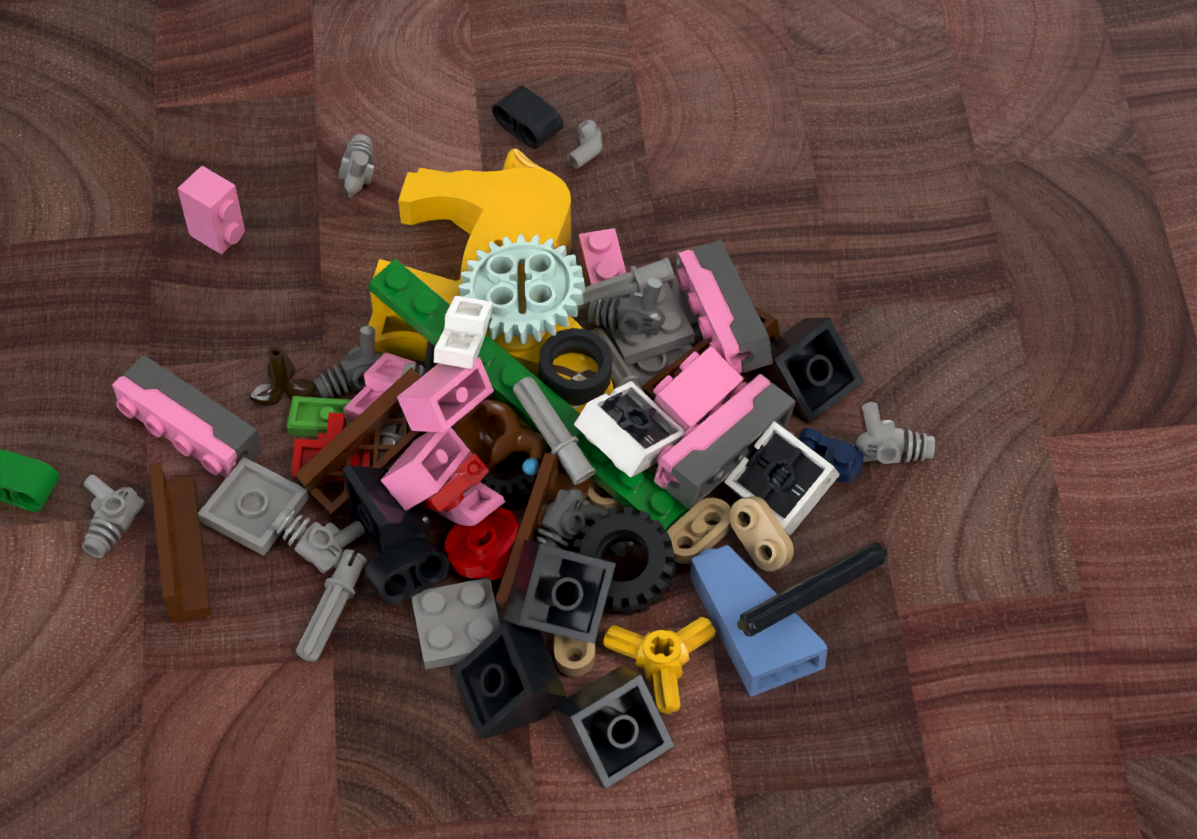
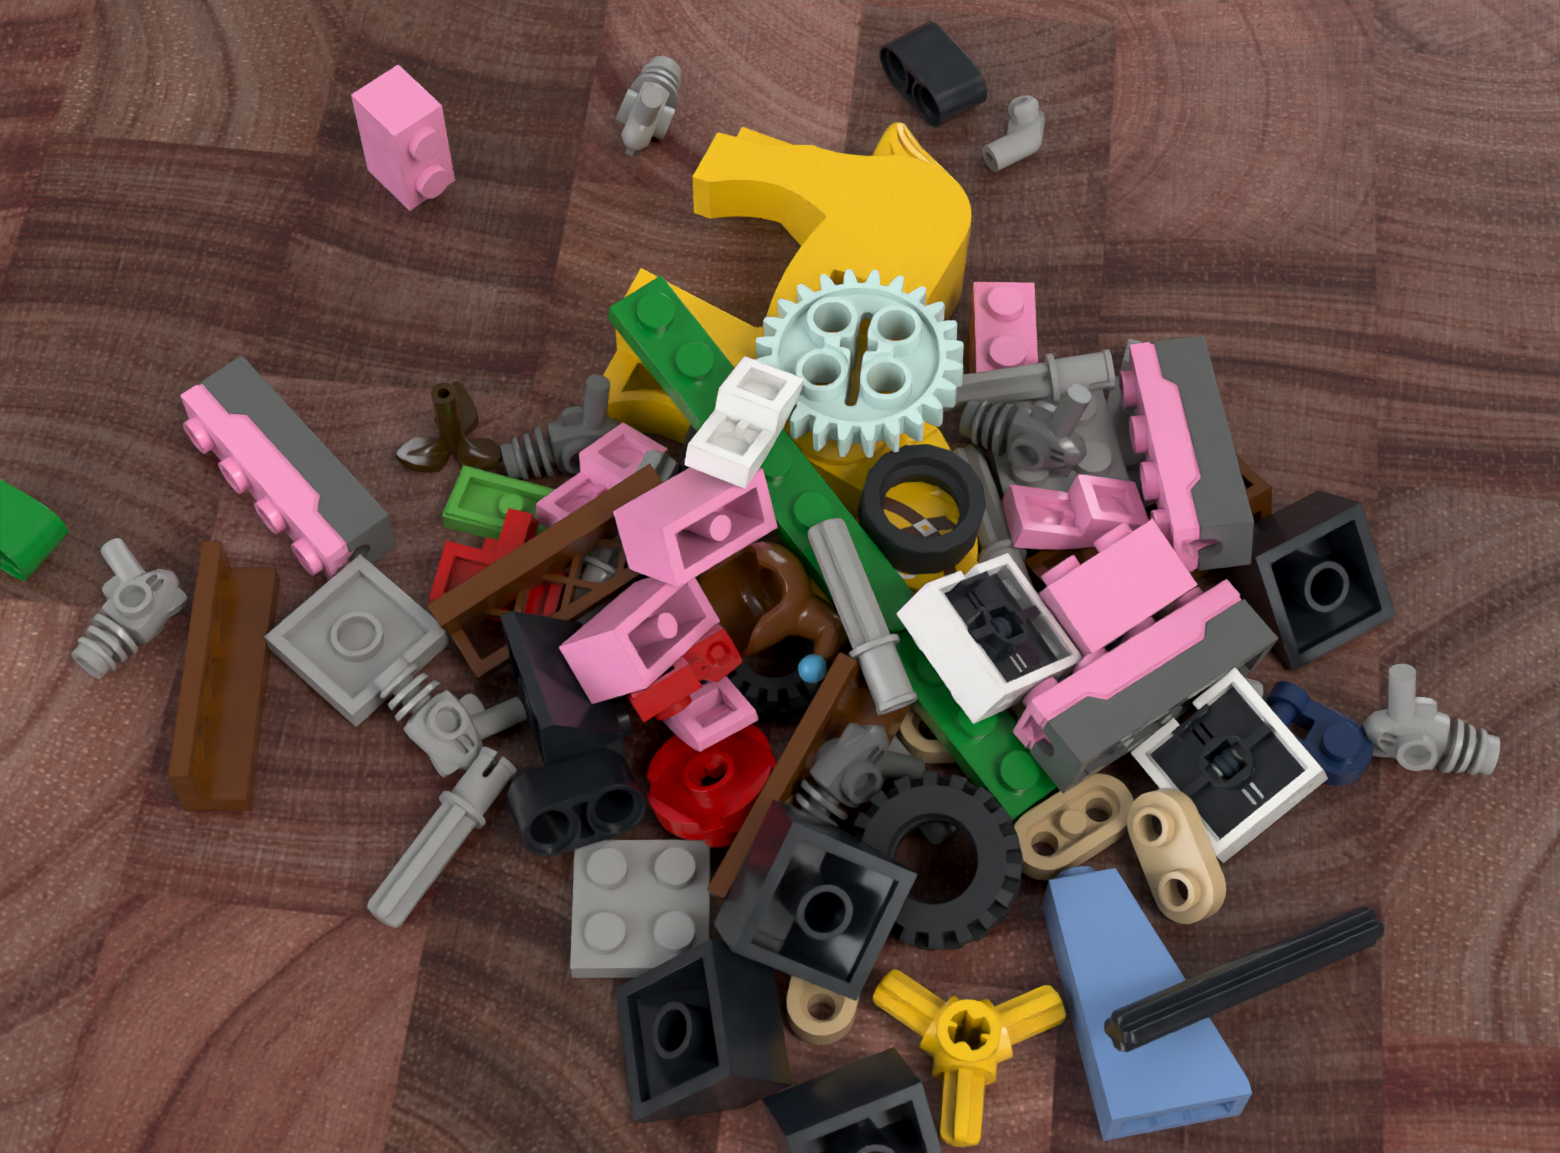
camera: 10 degrees right, 5 degrees up
none -> bright pink slope [1001,474,1149,550]

